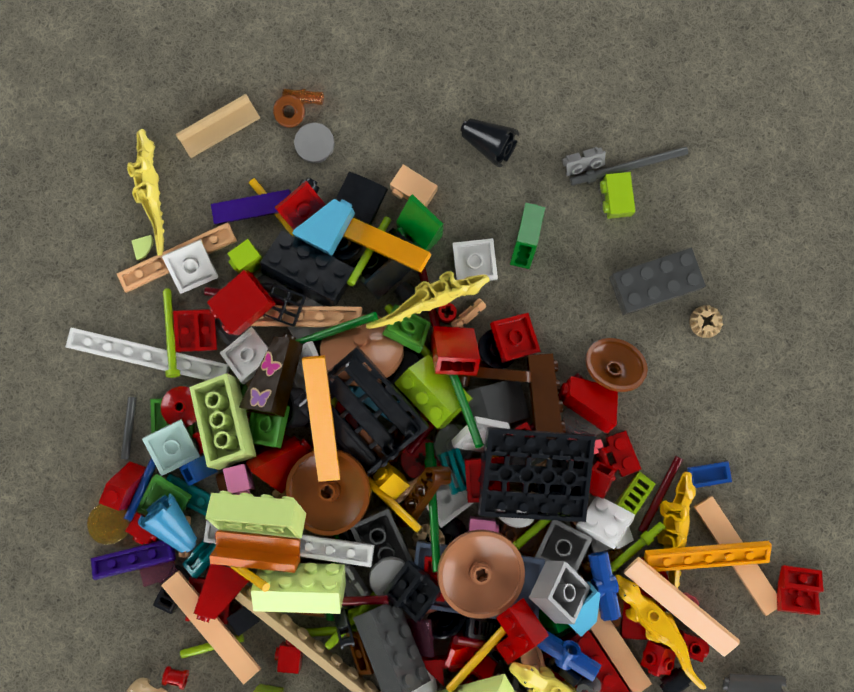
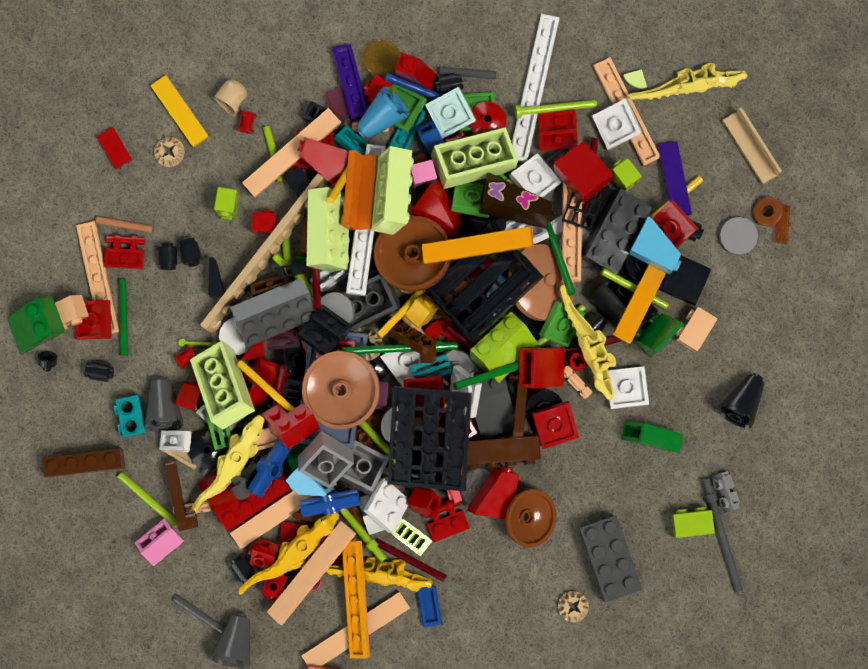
camera: 85 degrees right, 0 degrees up
none -> black brick [435,74,463,95]

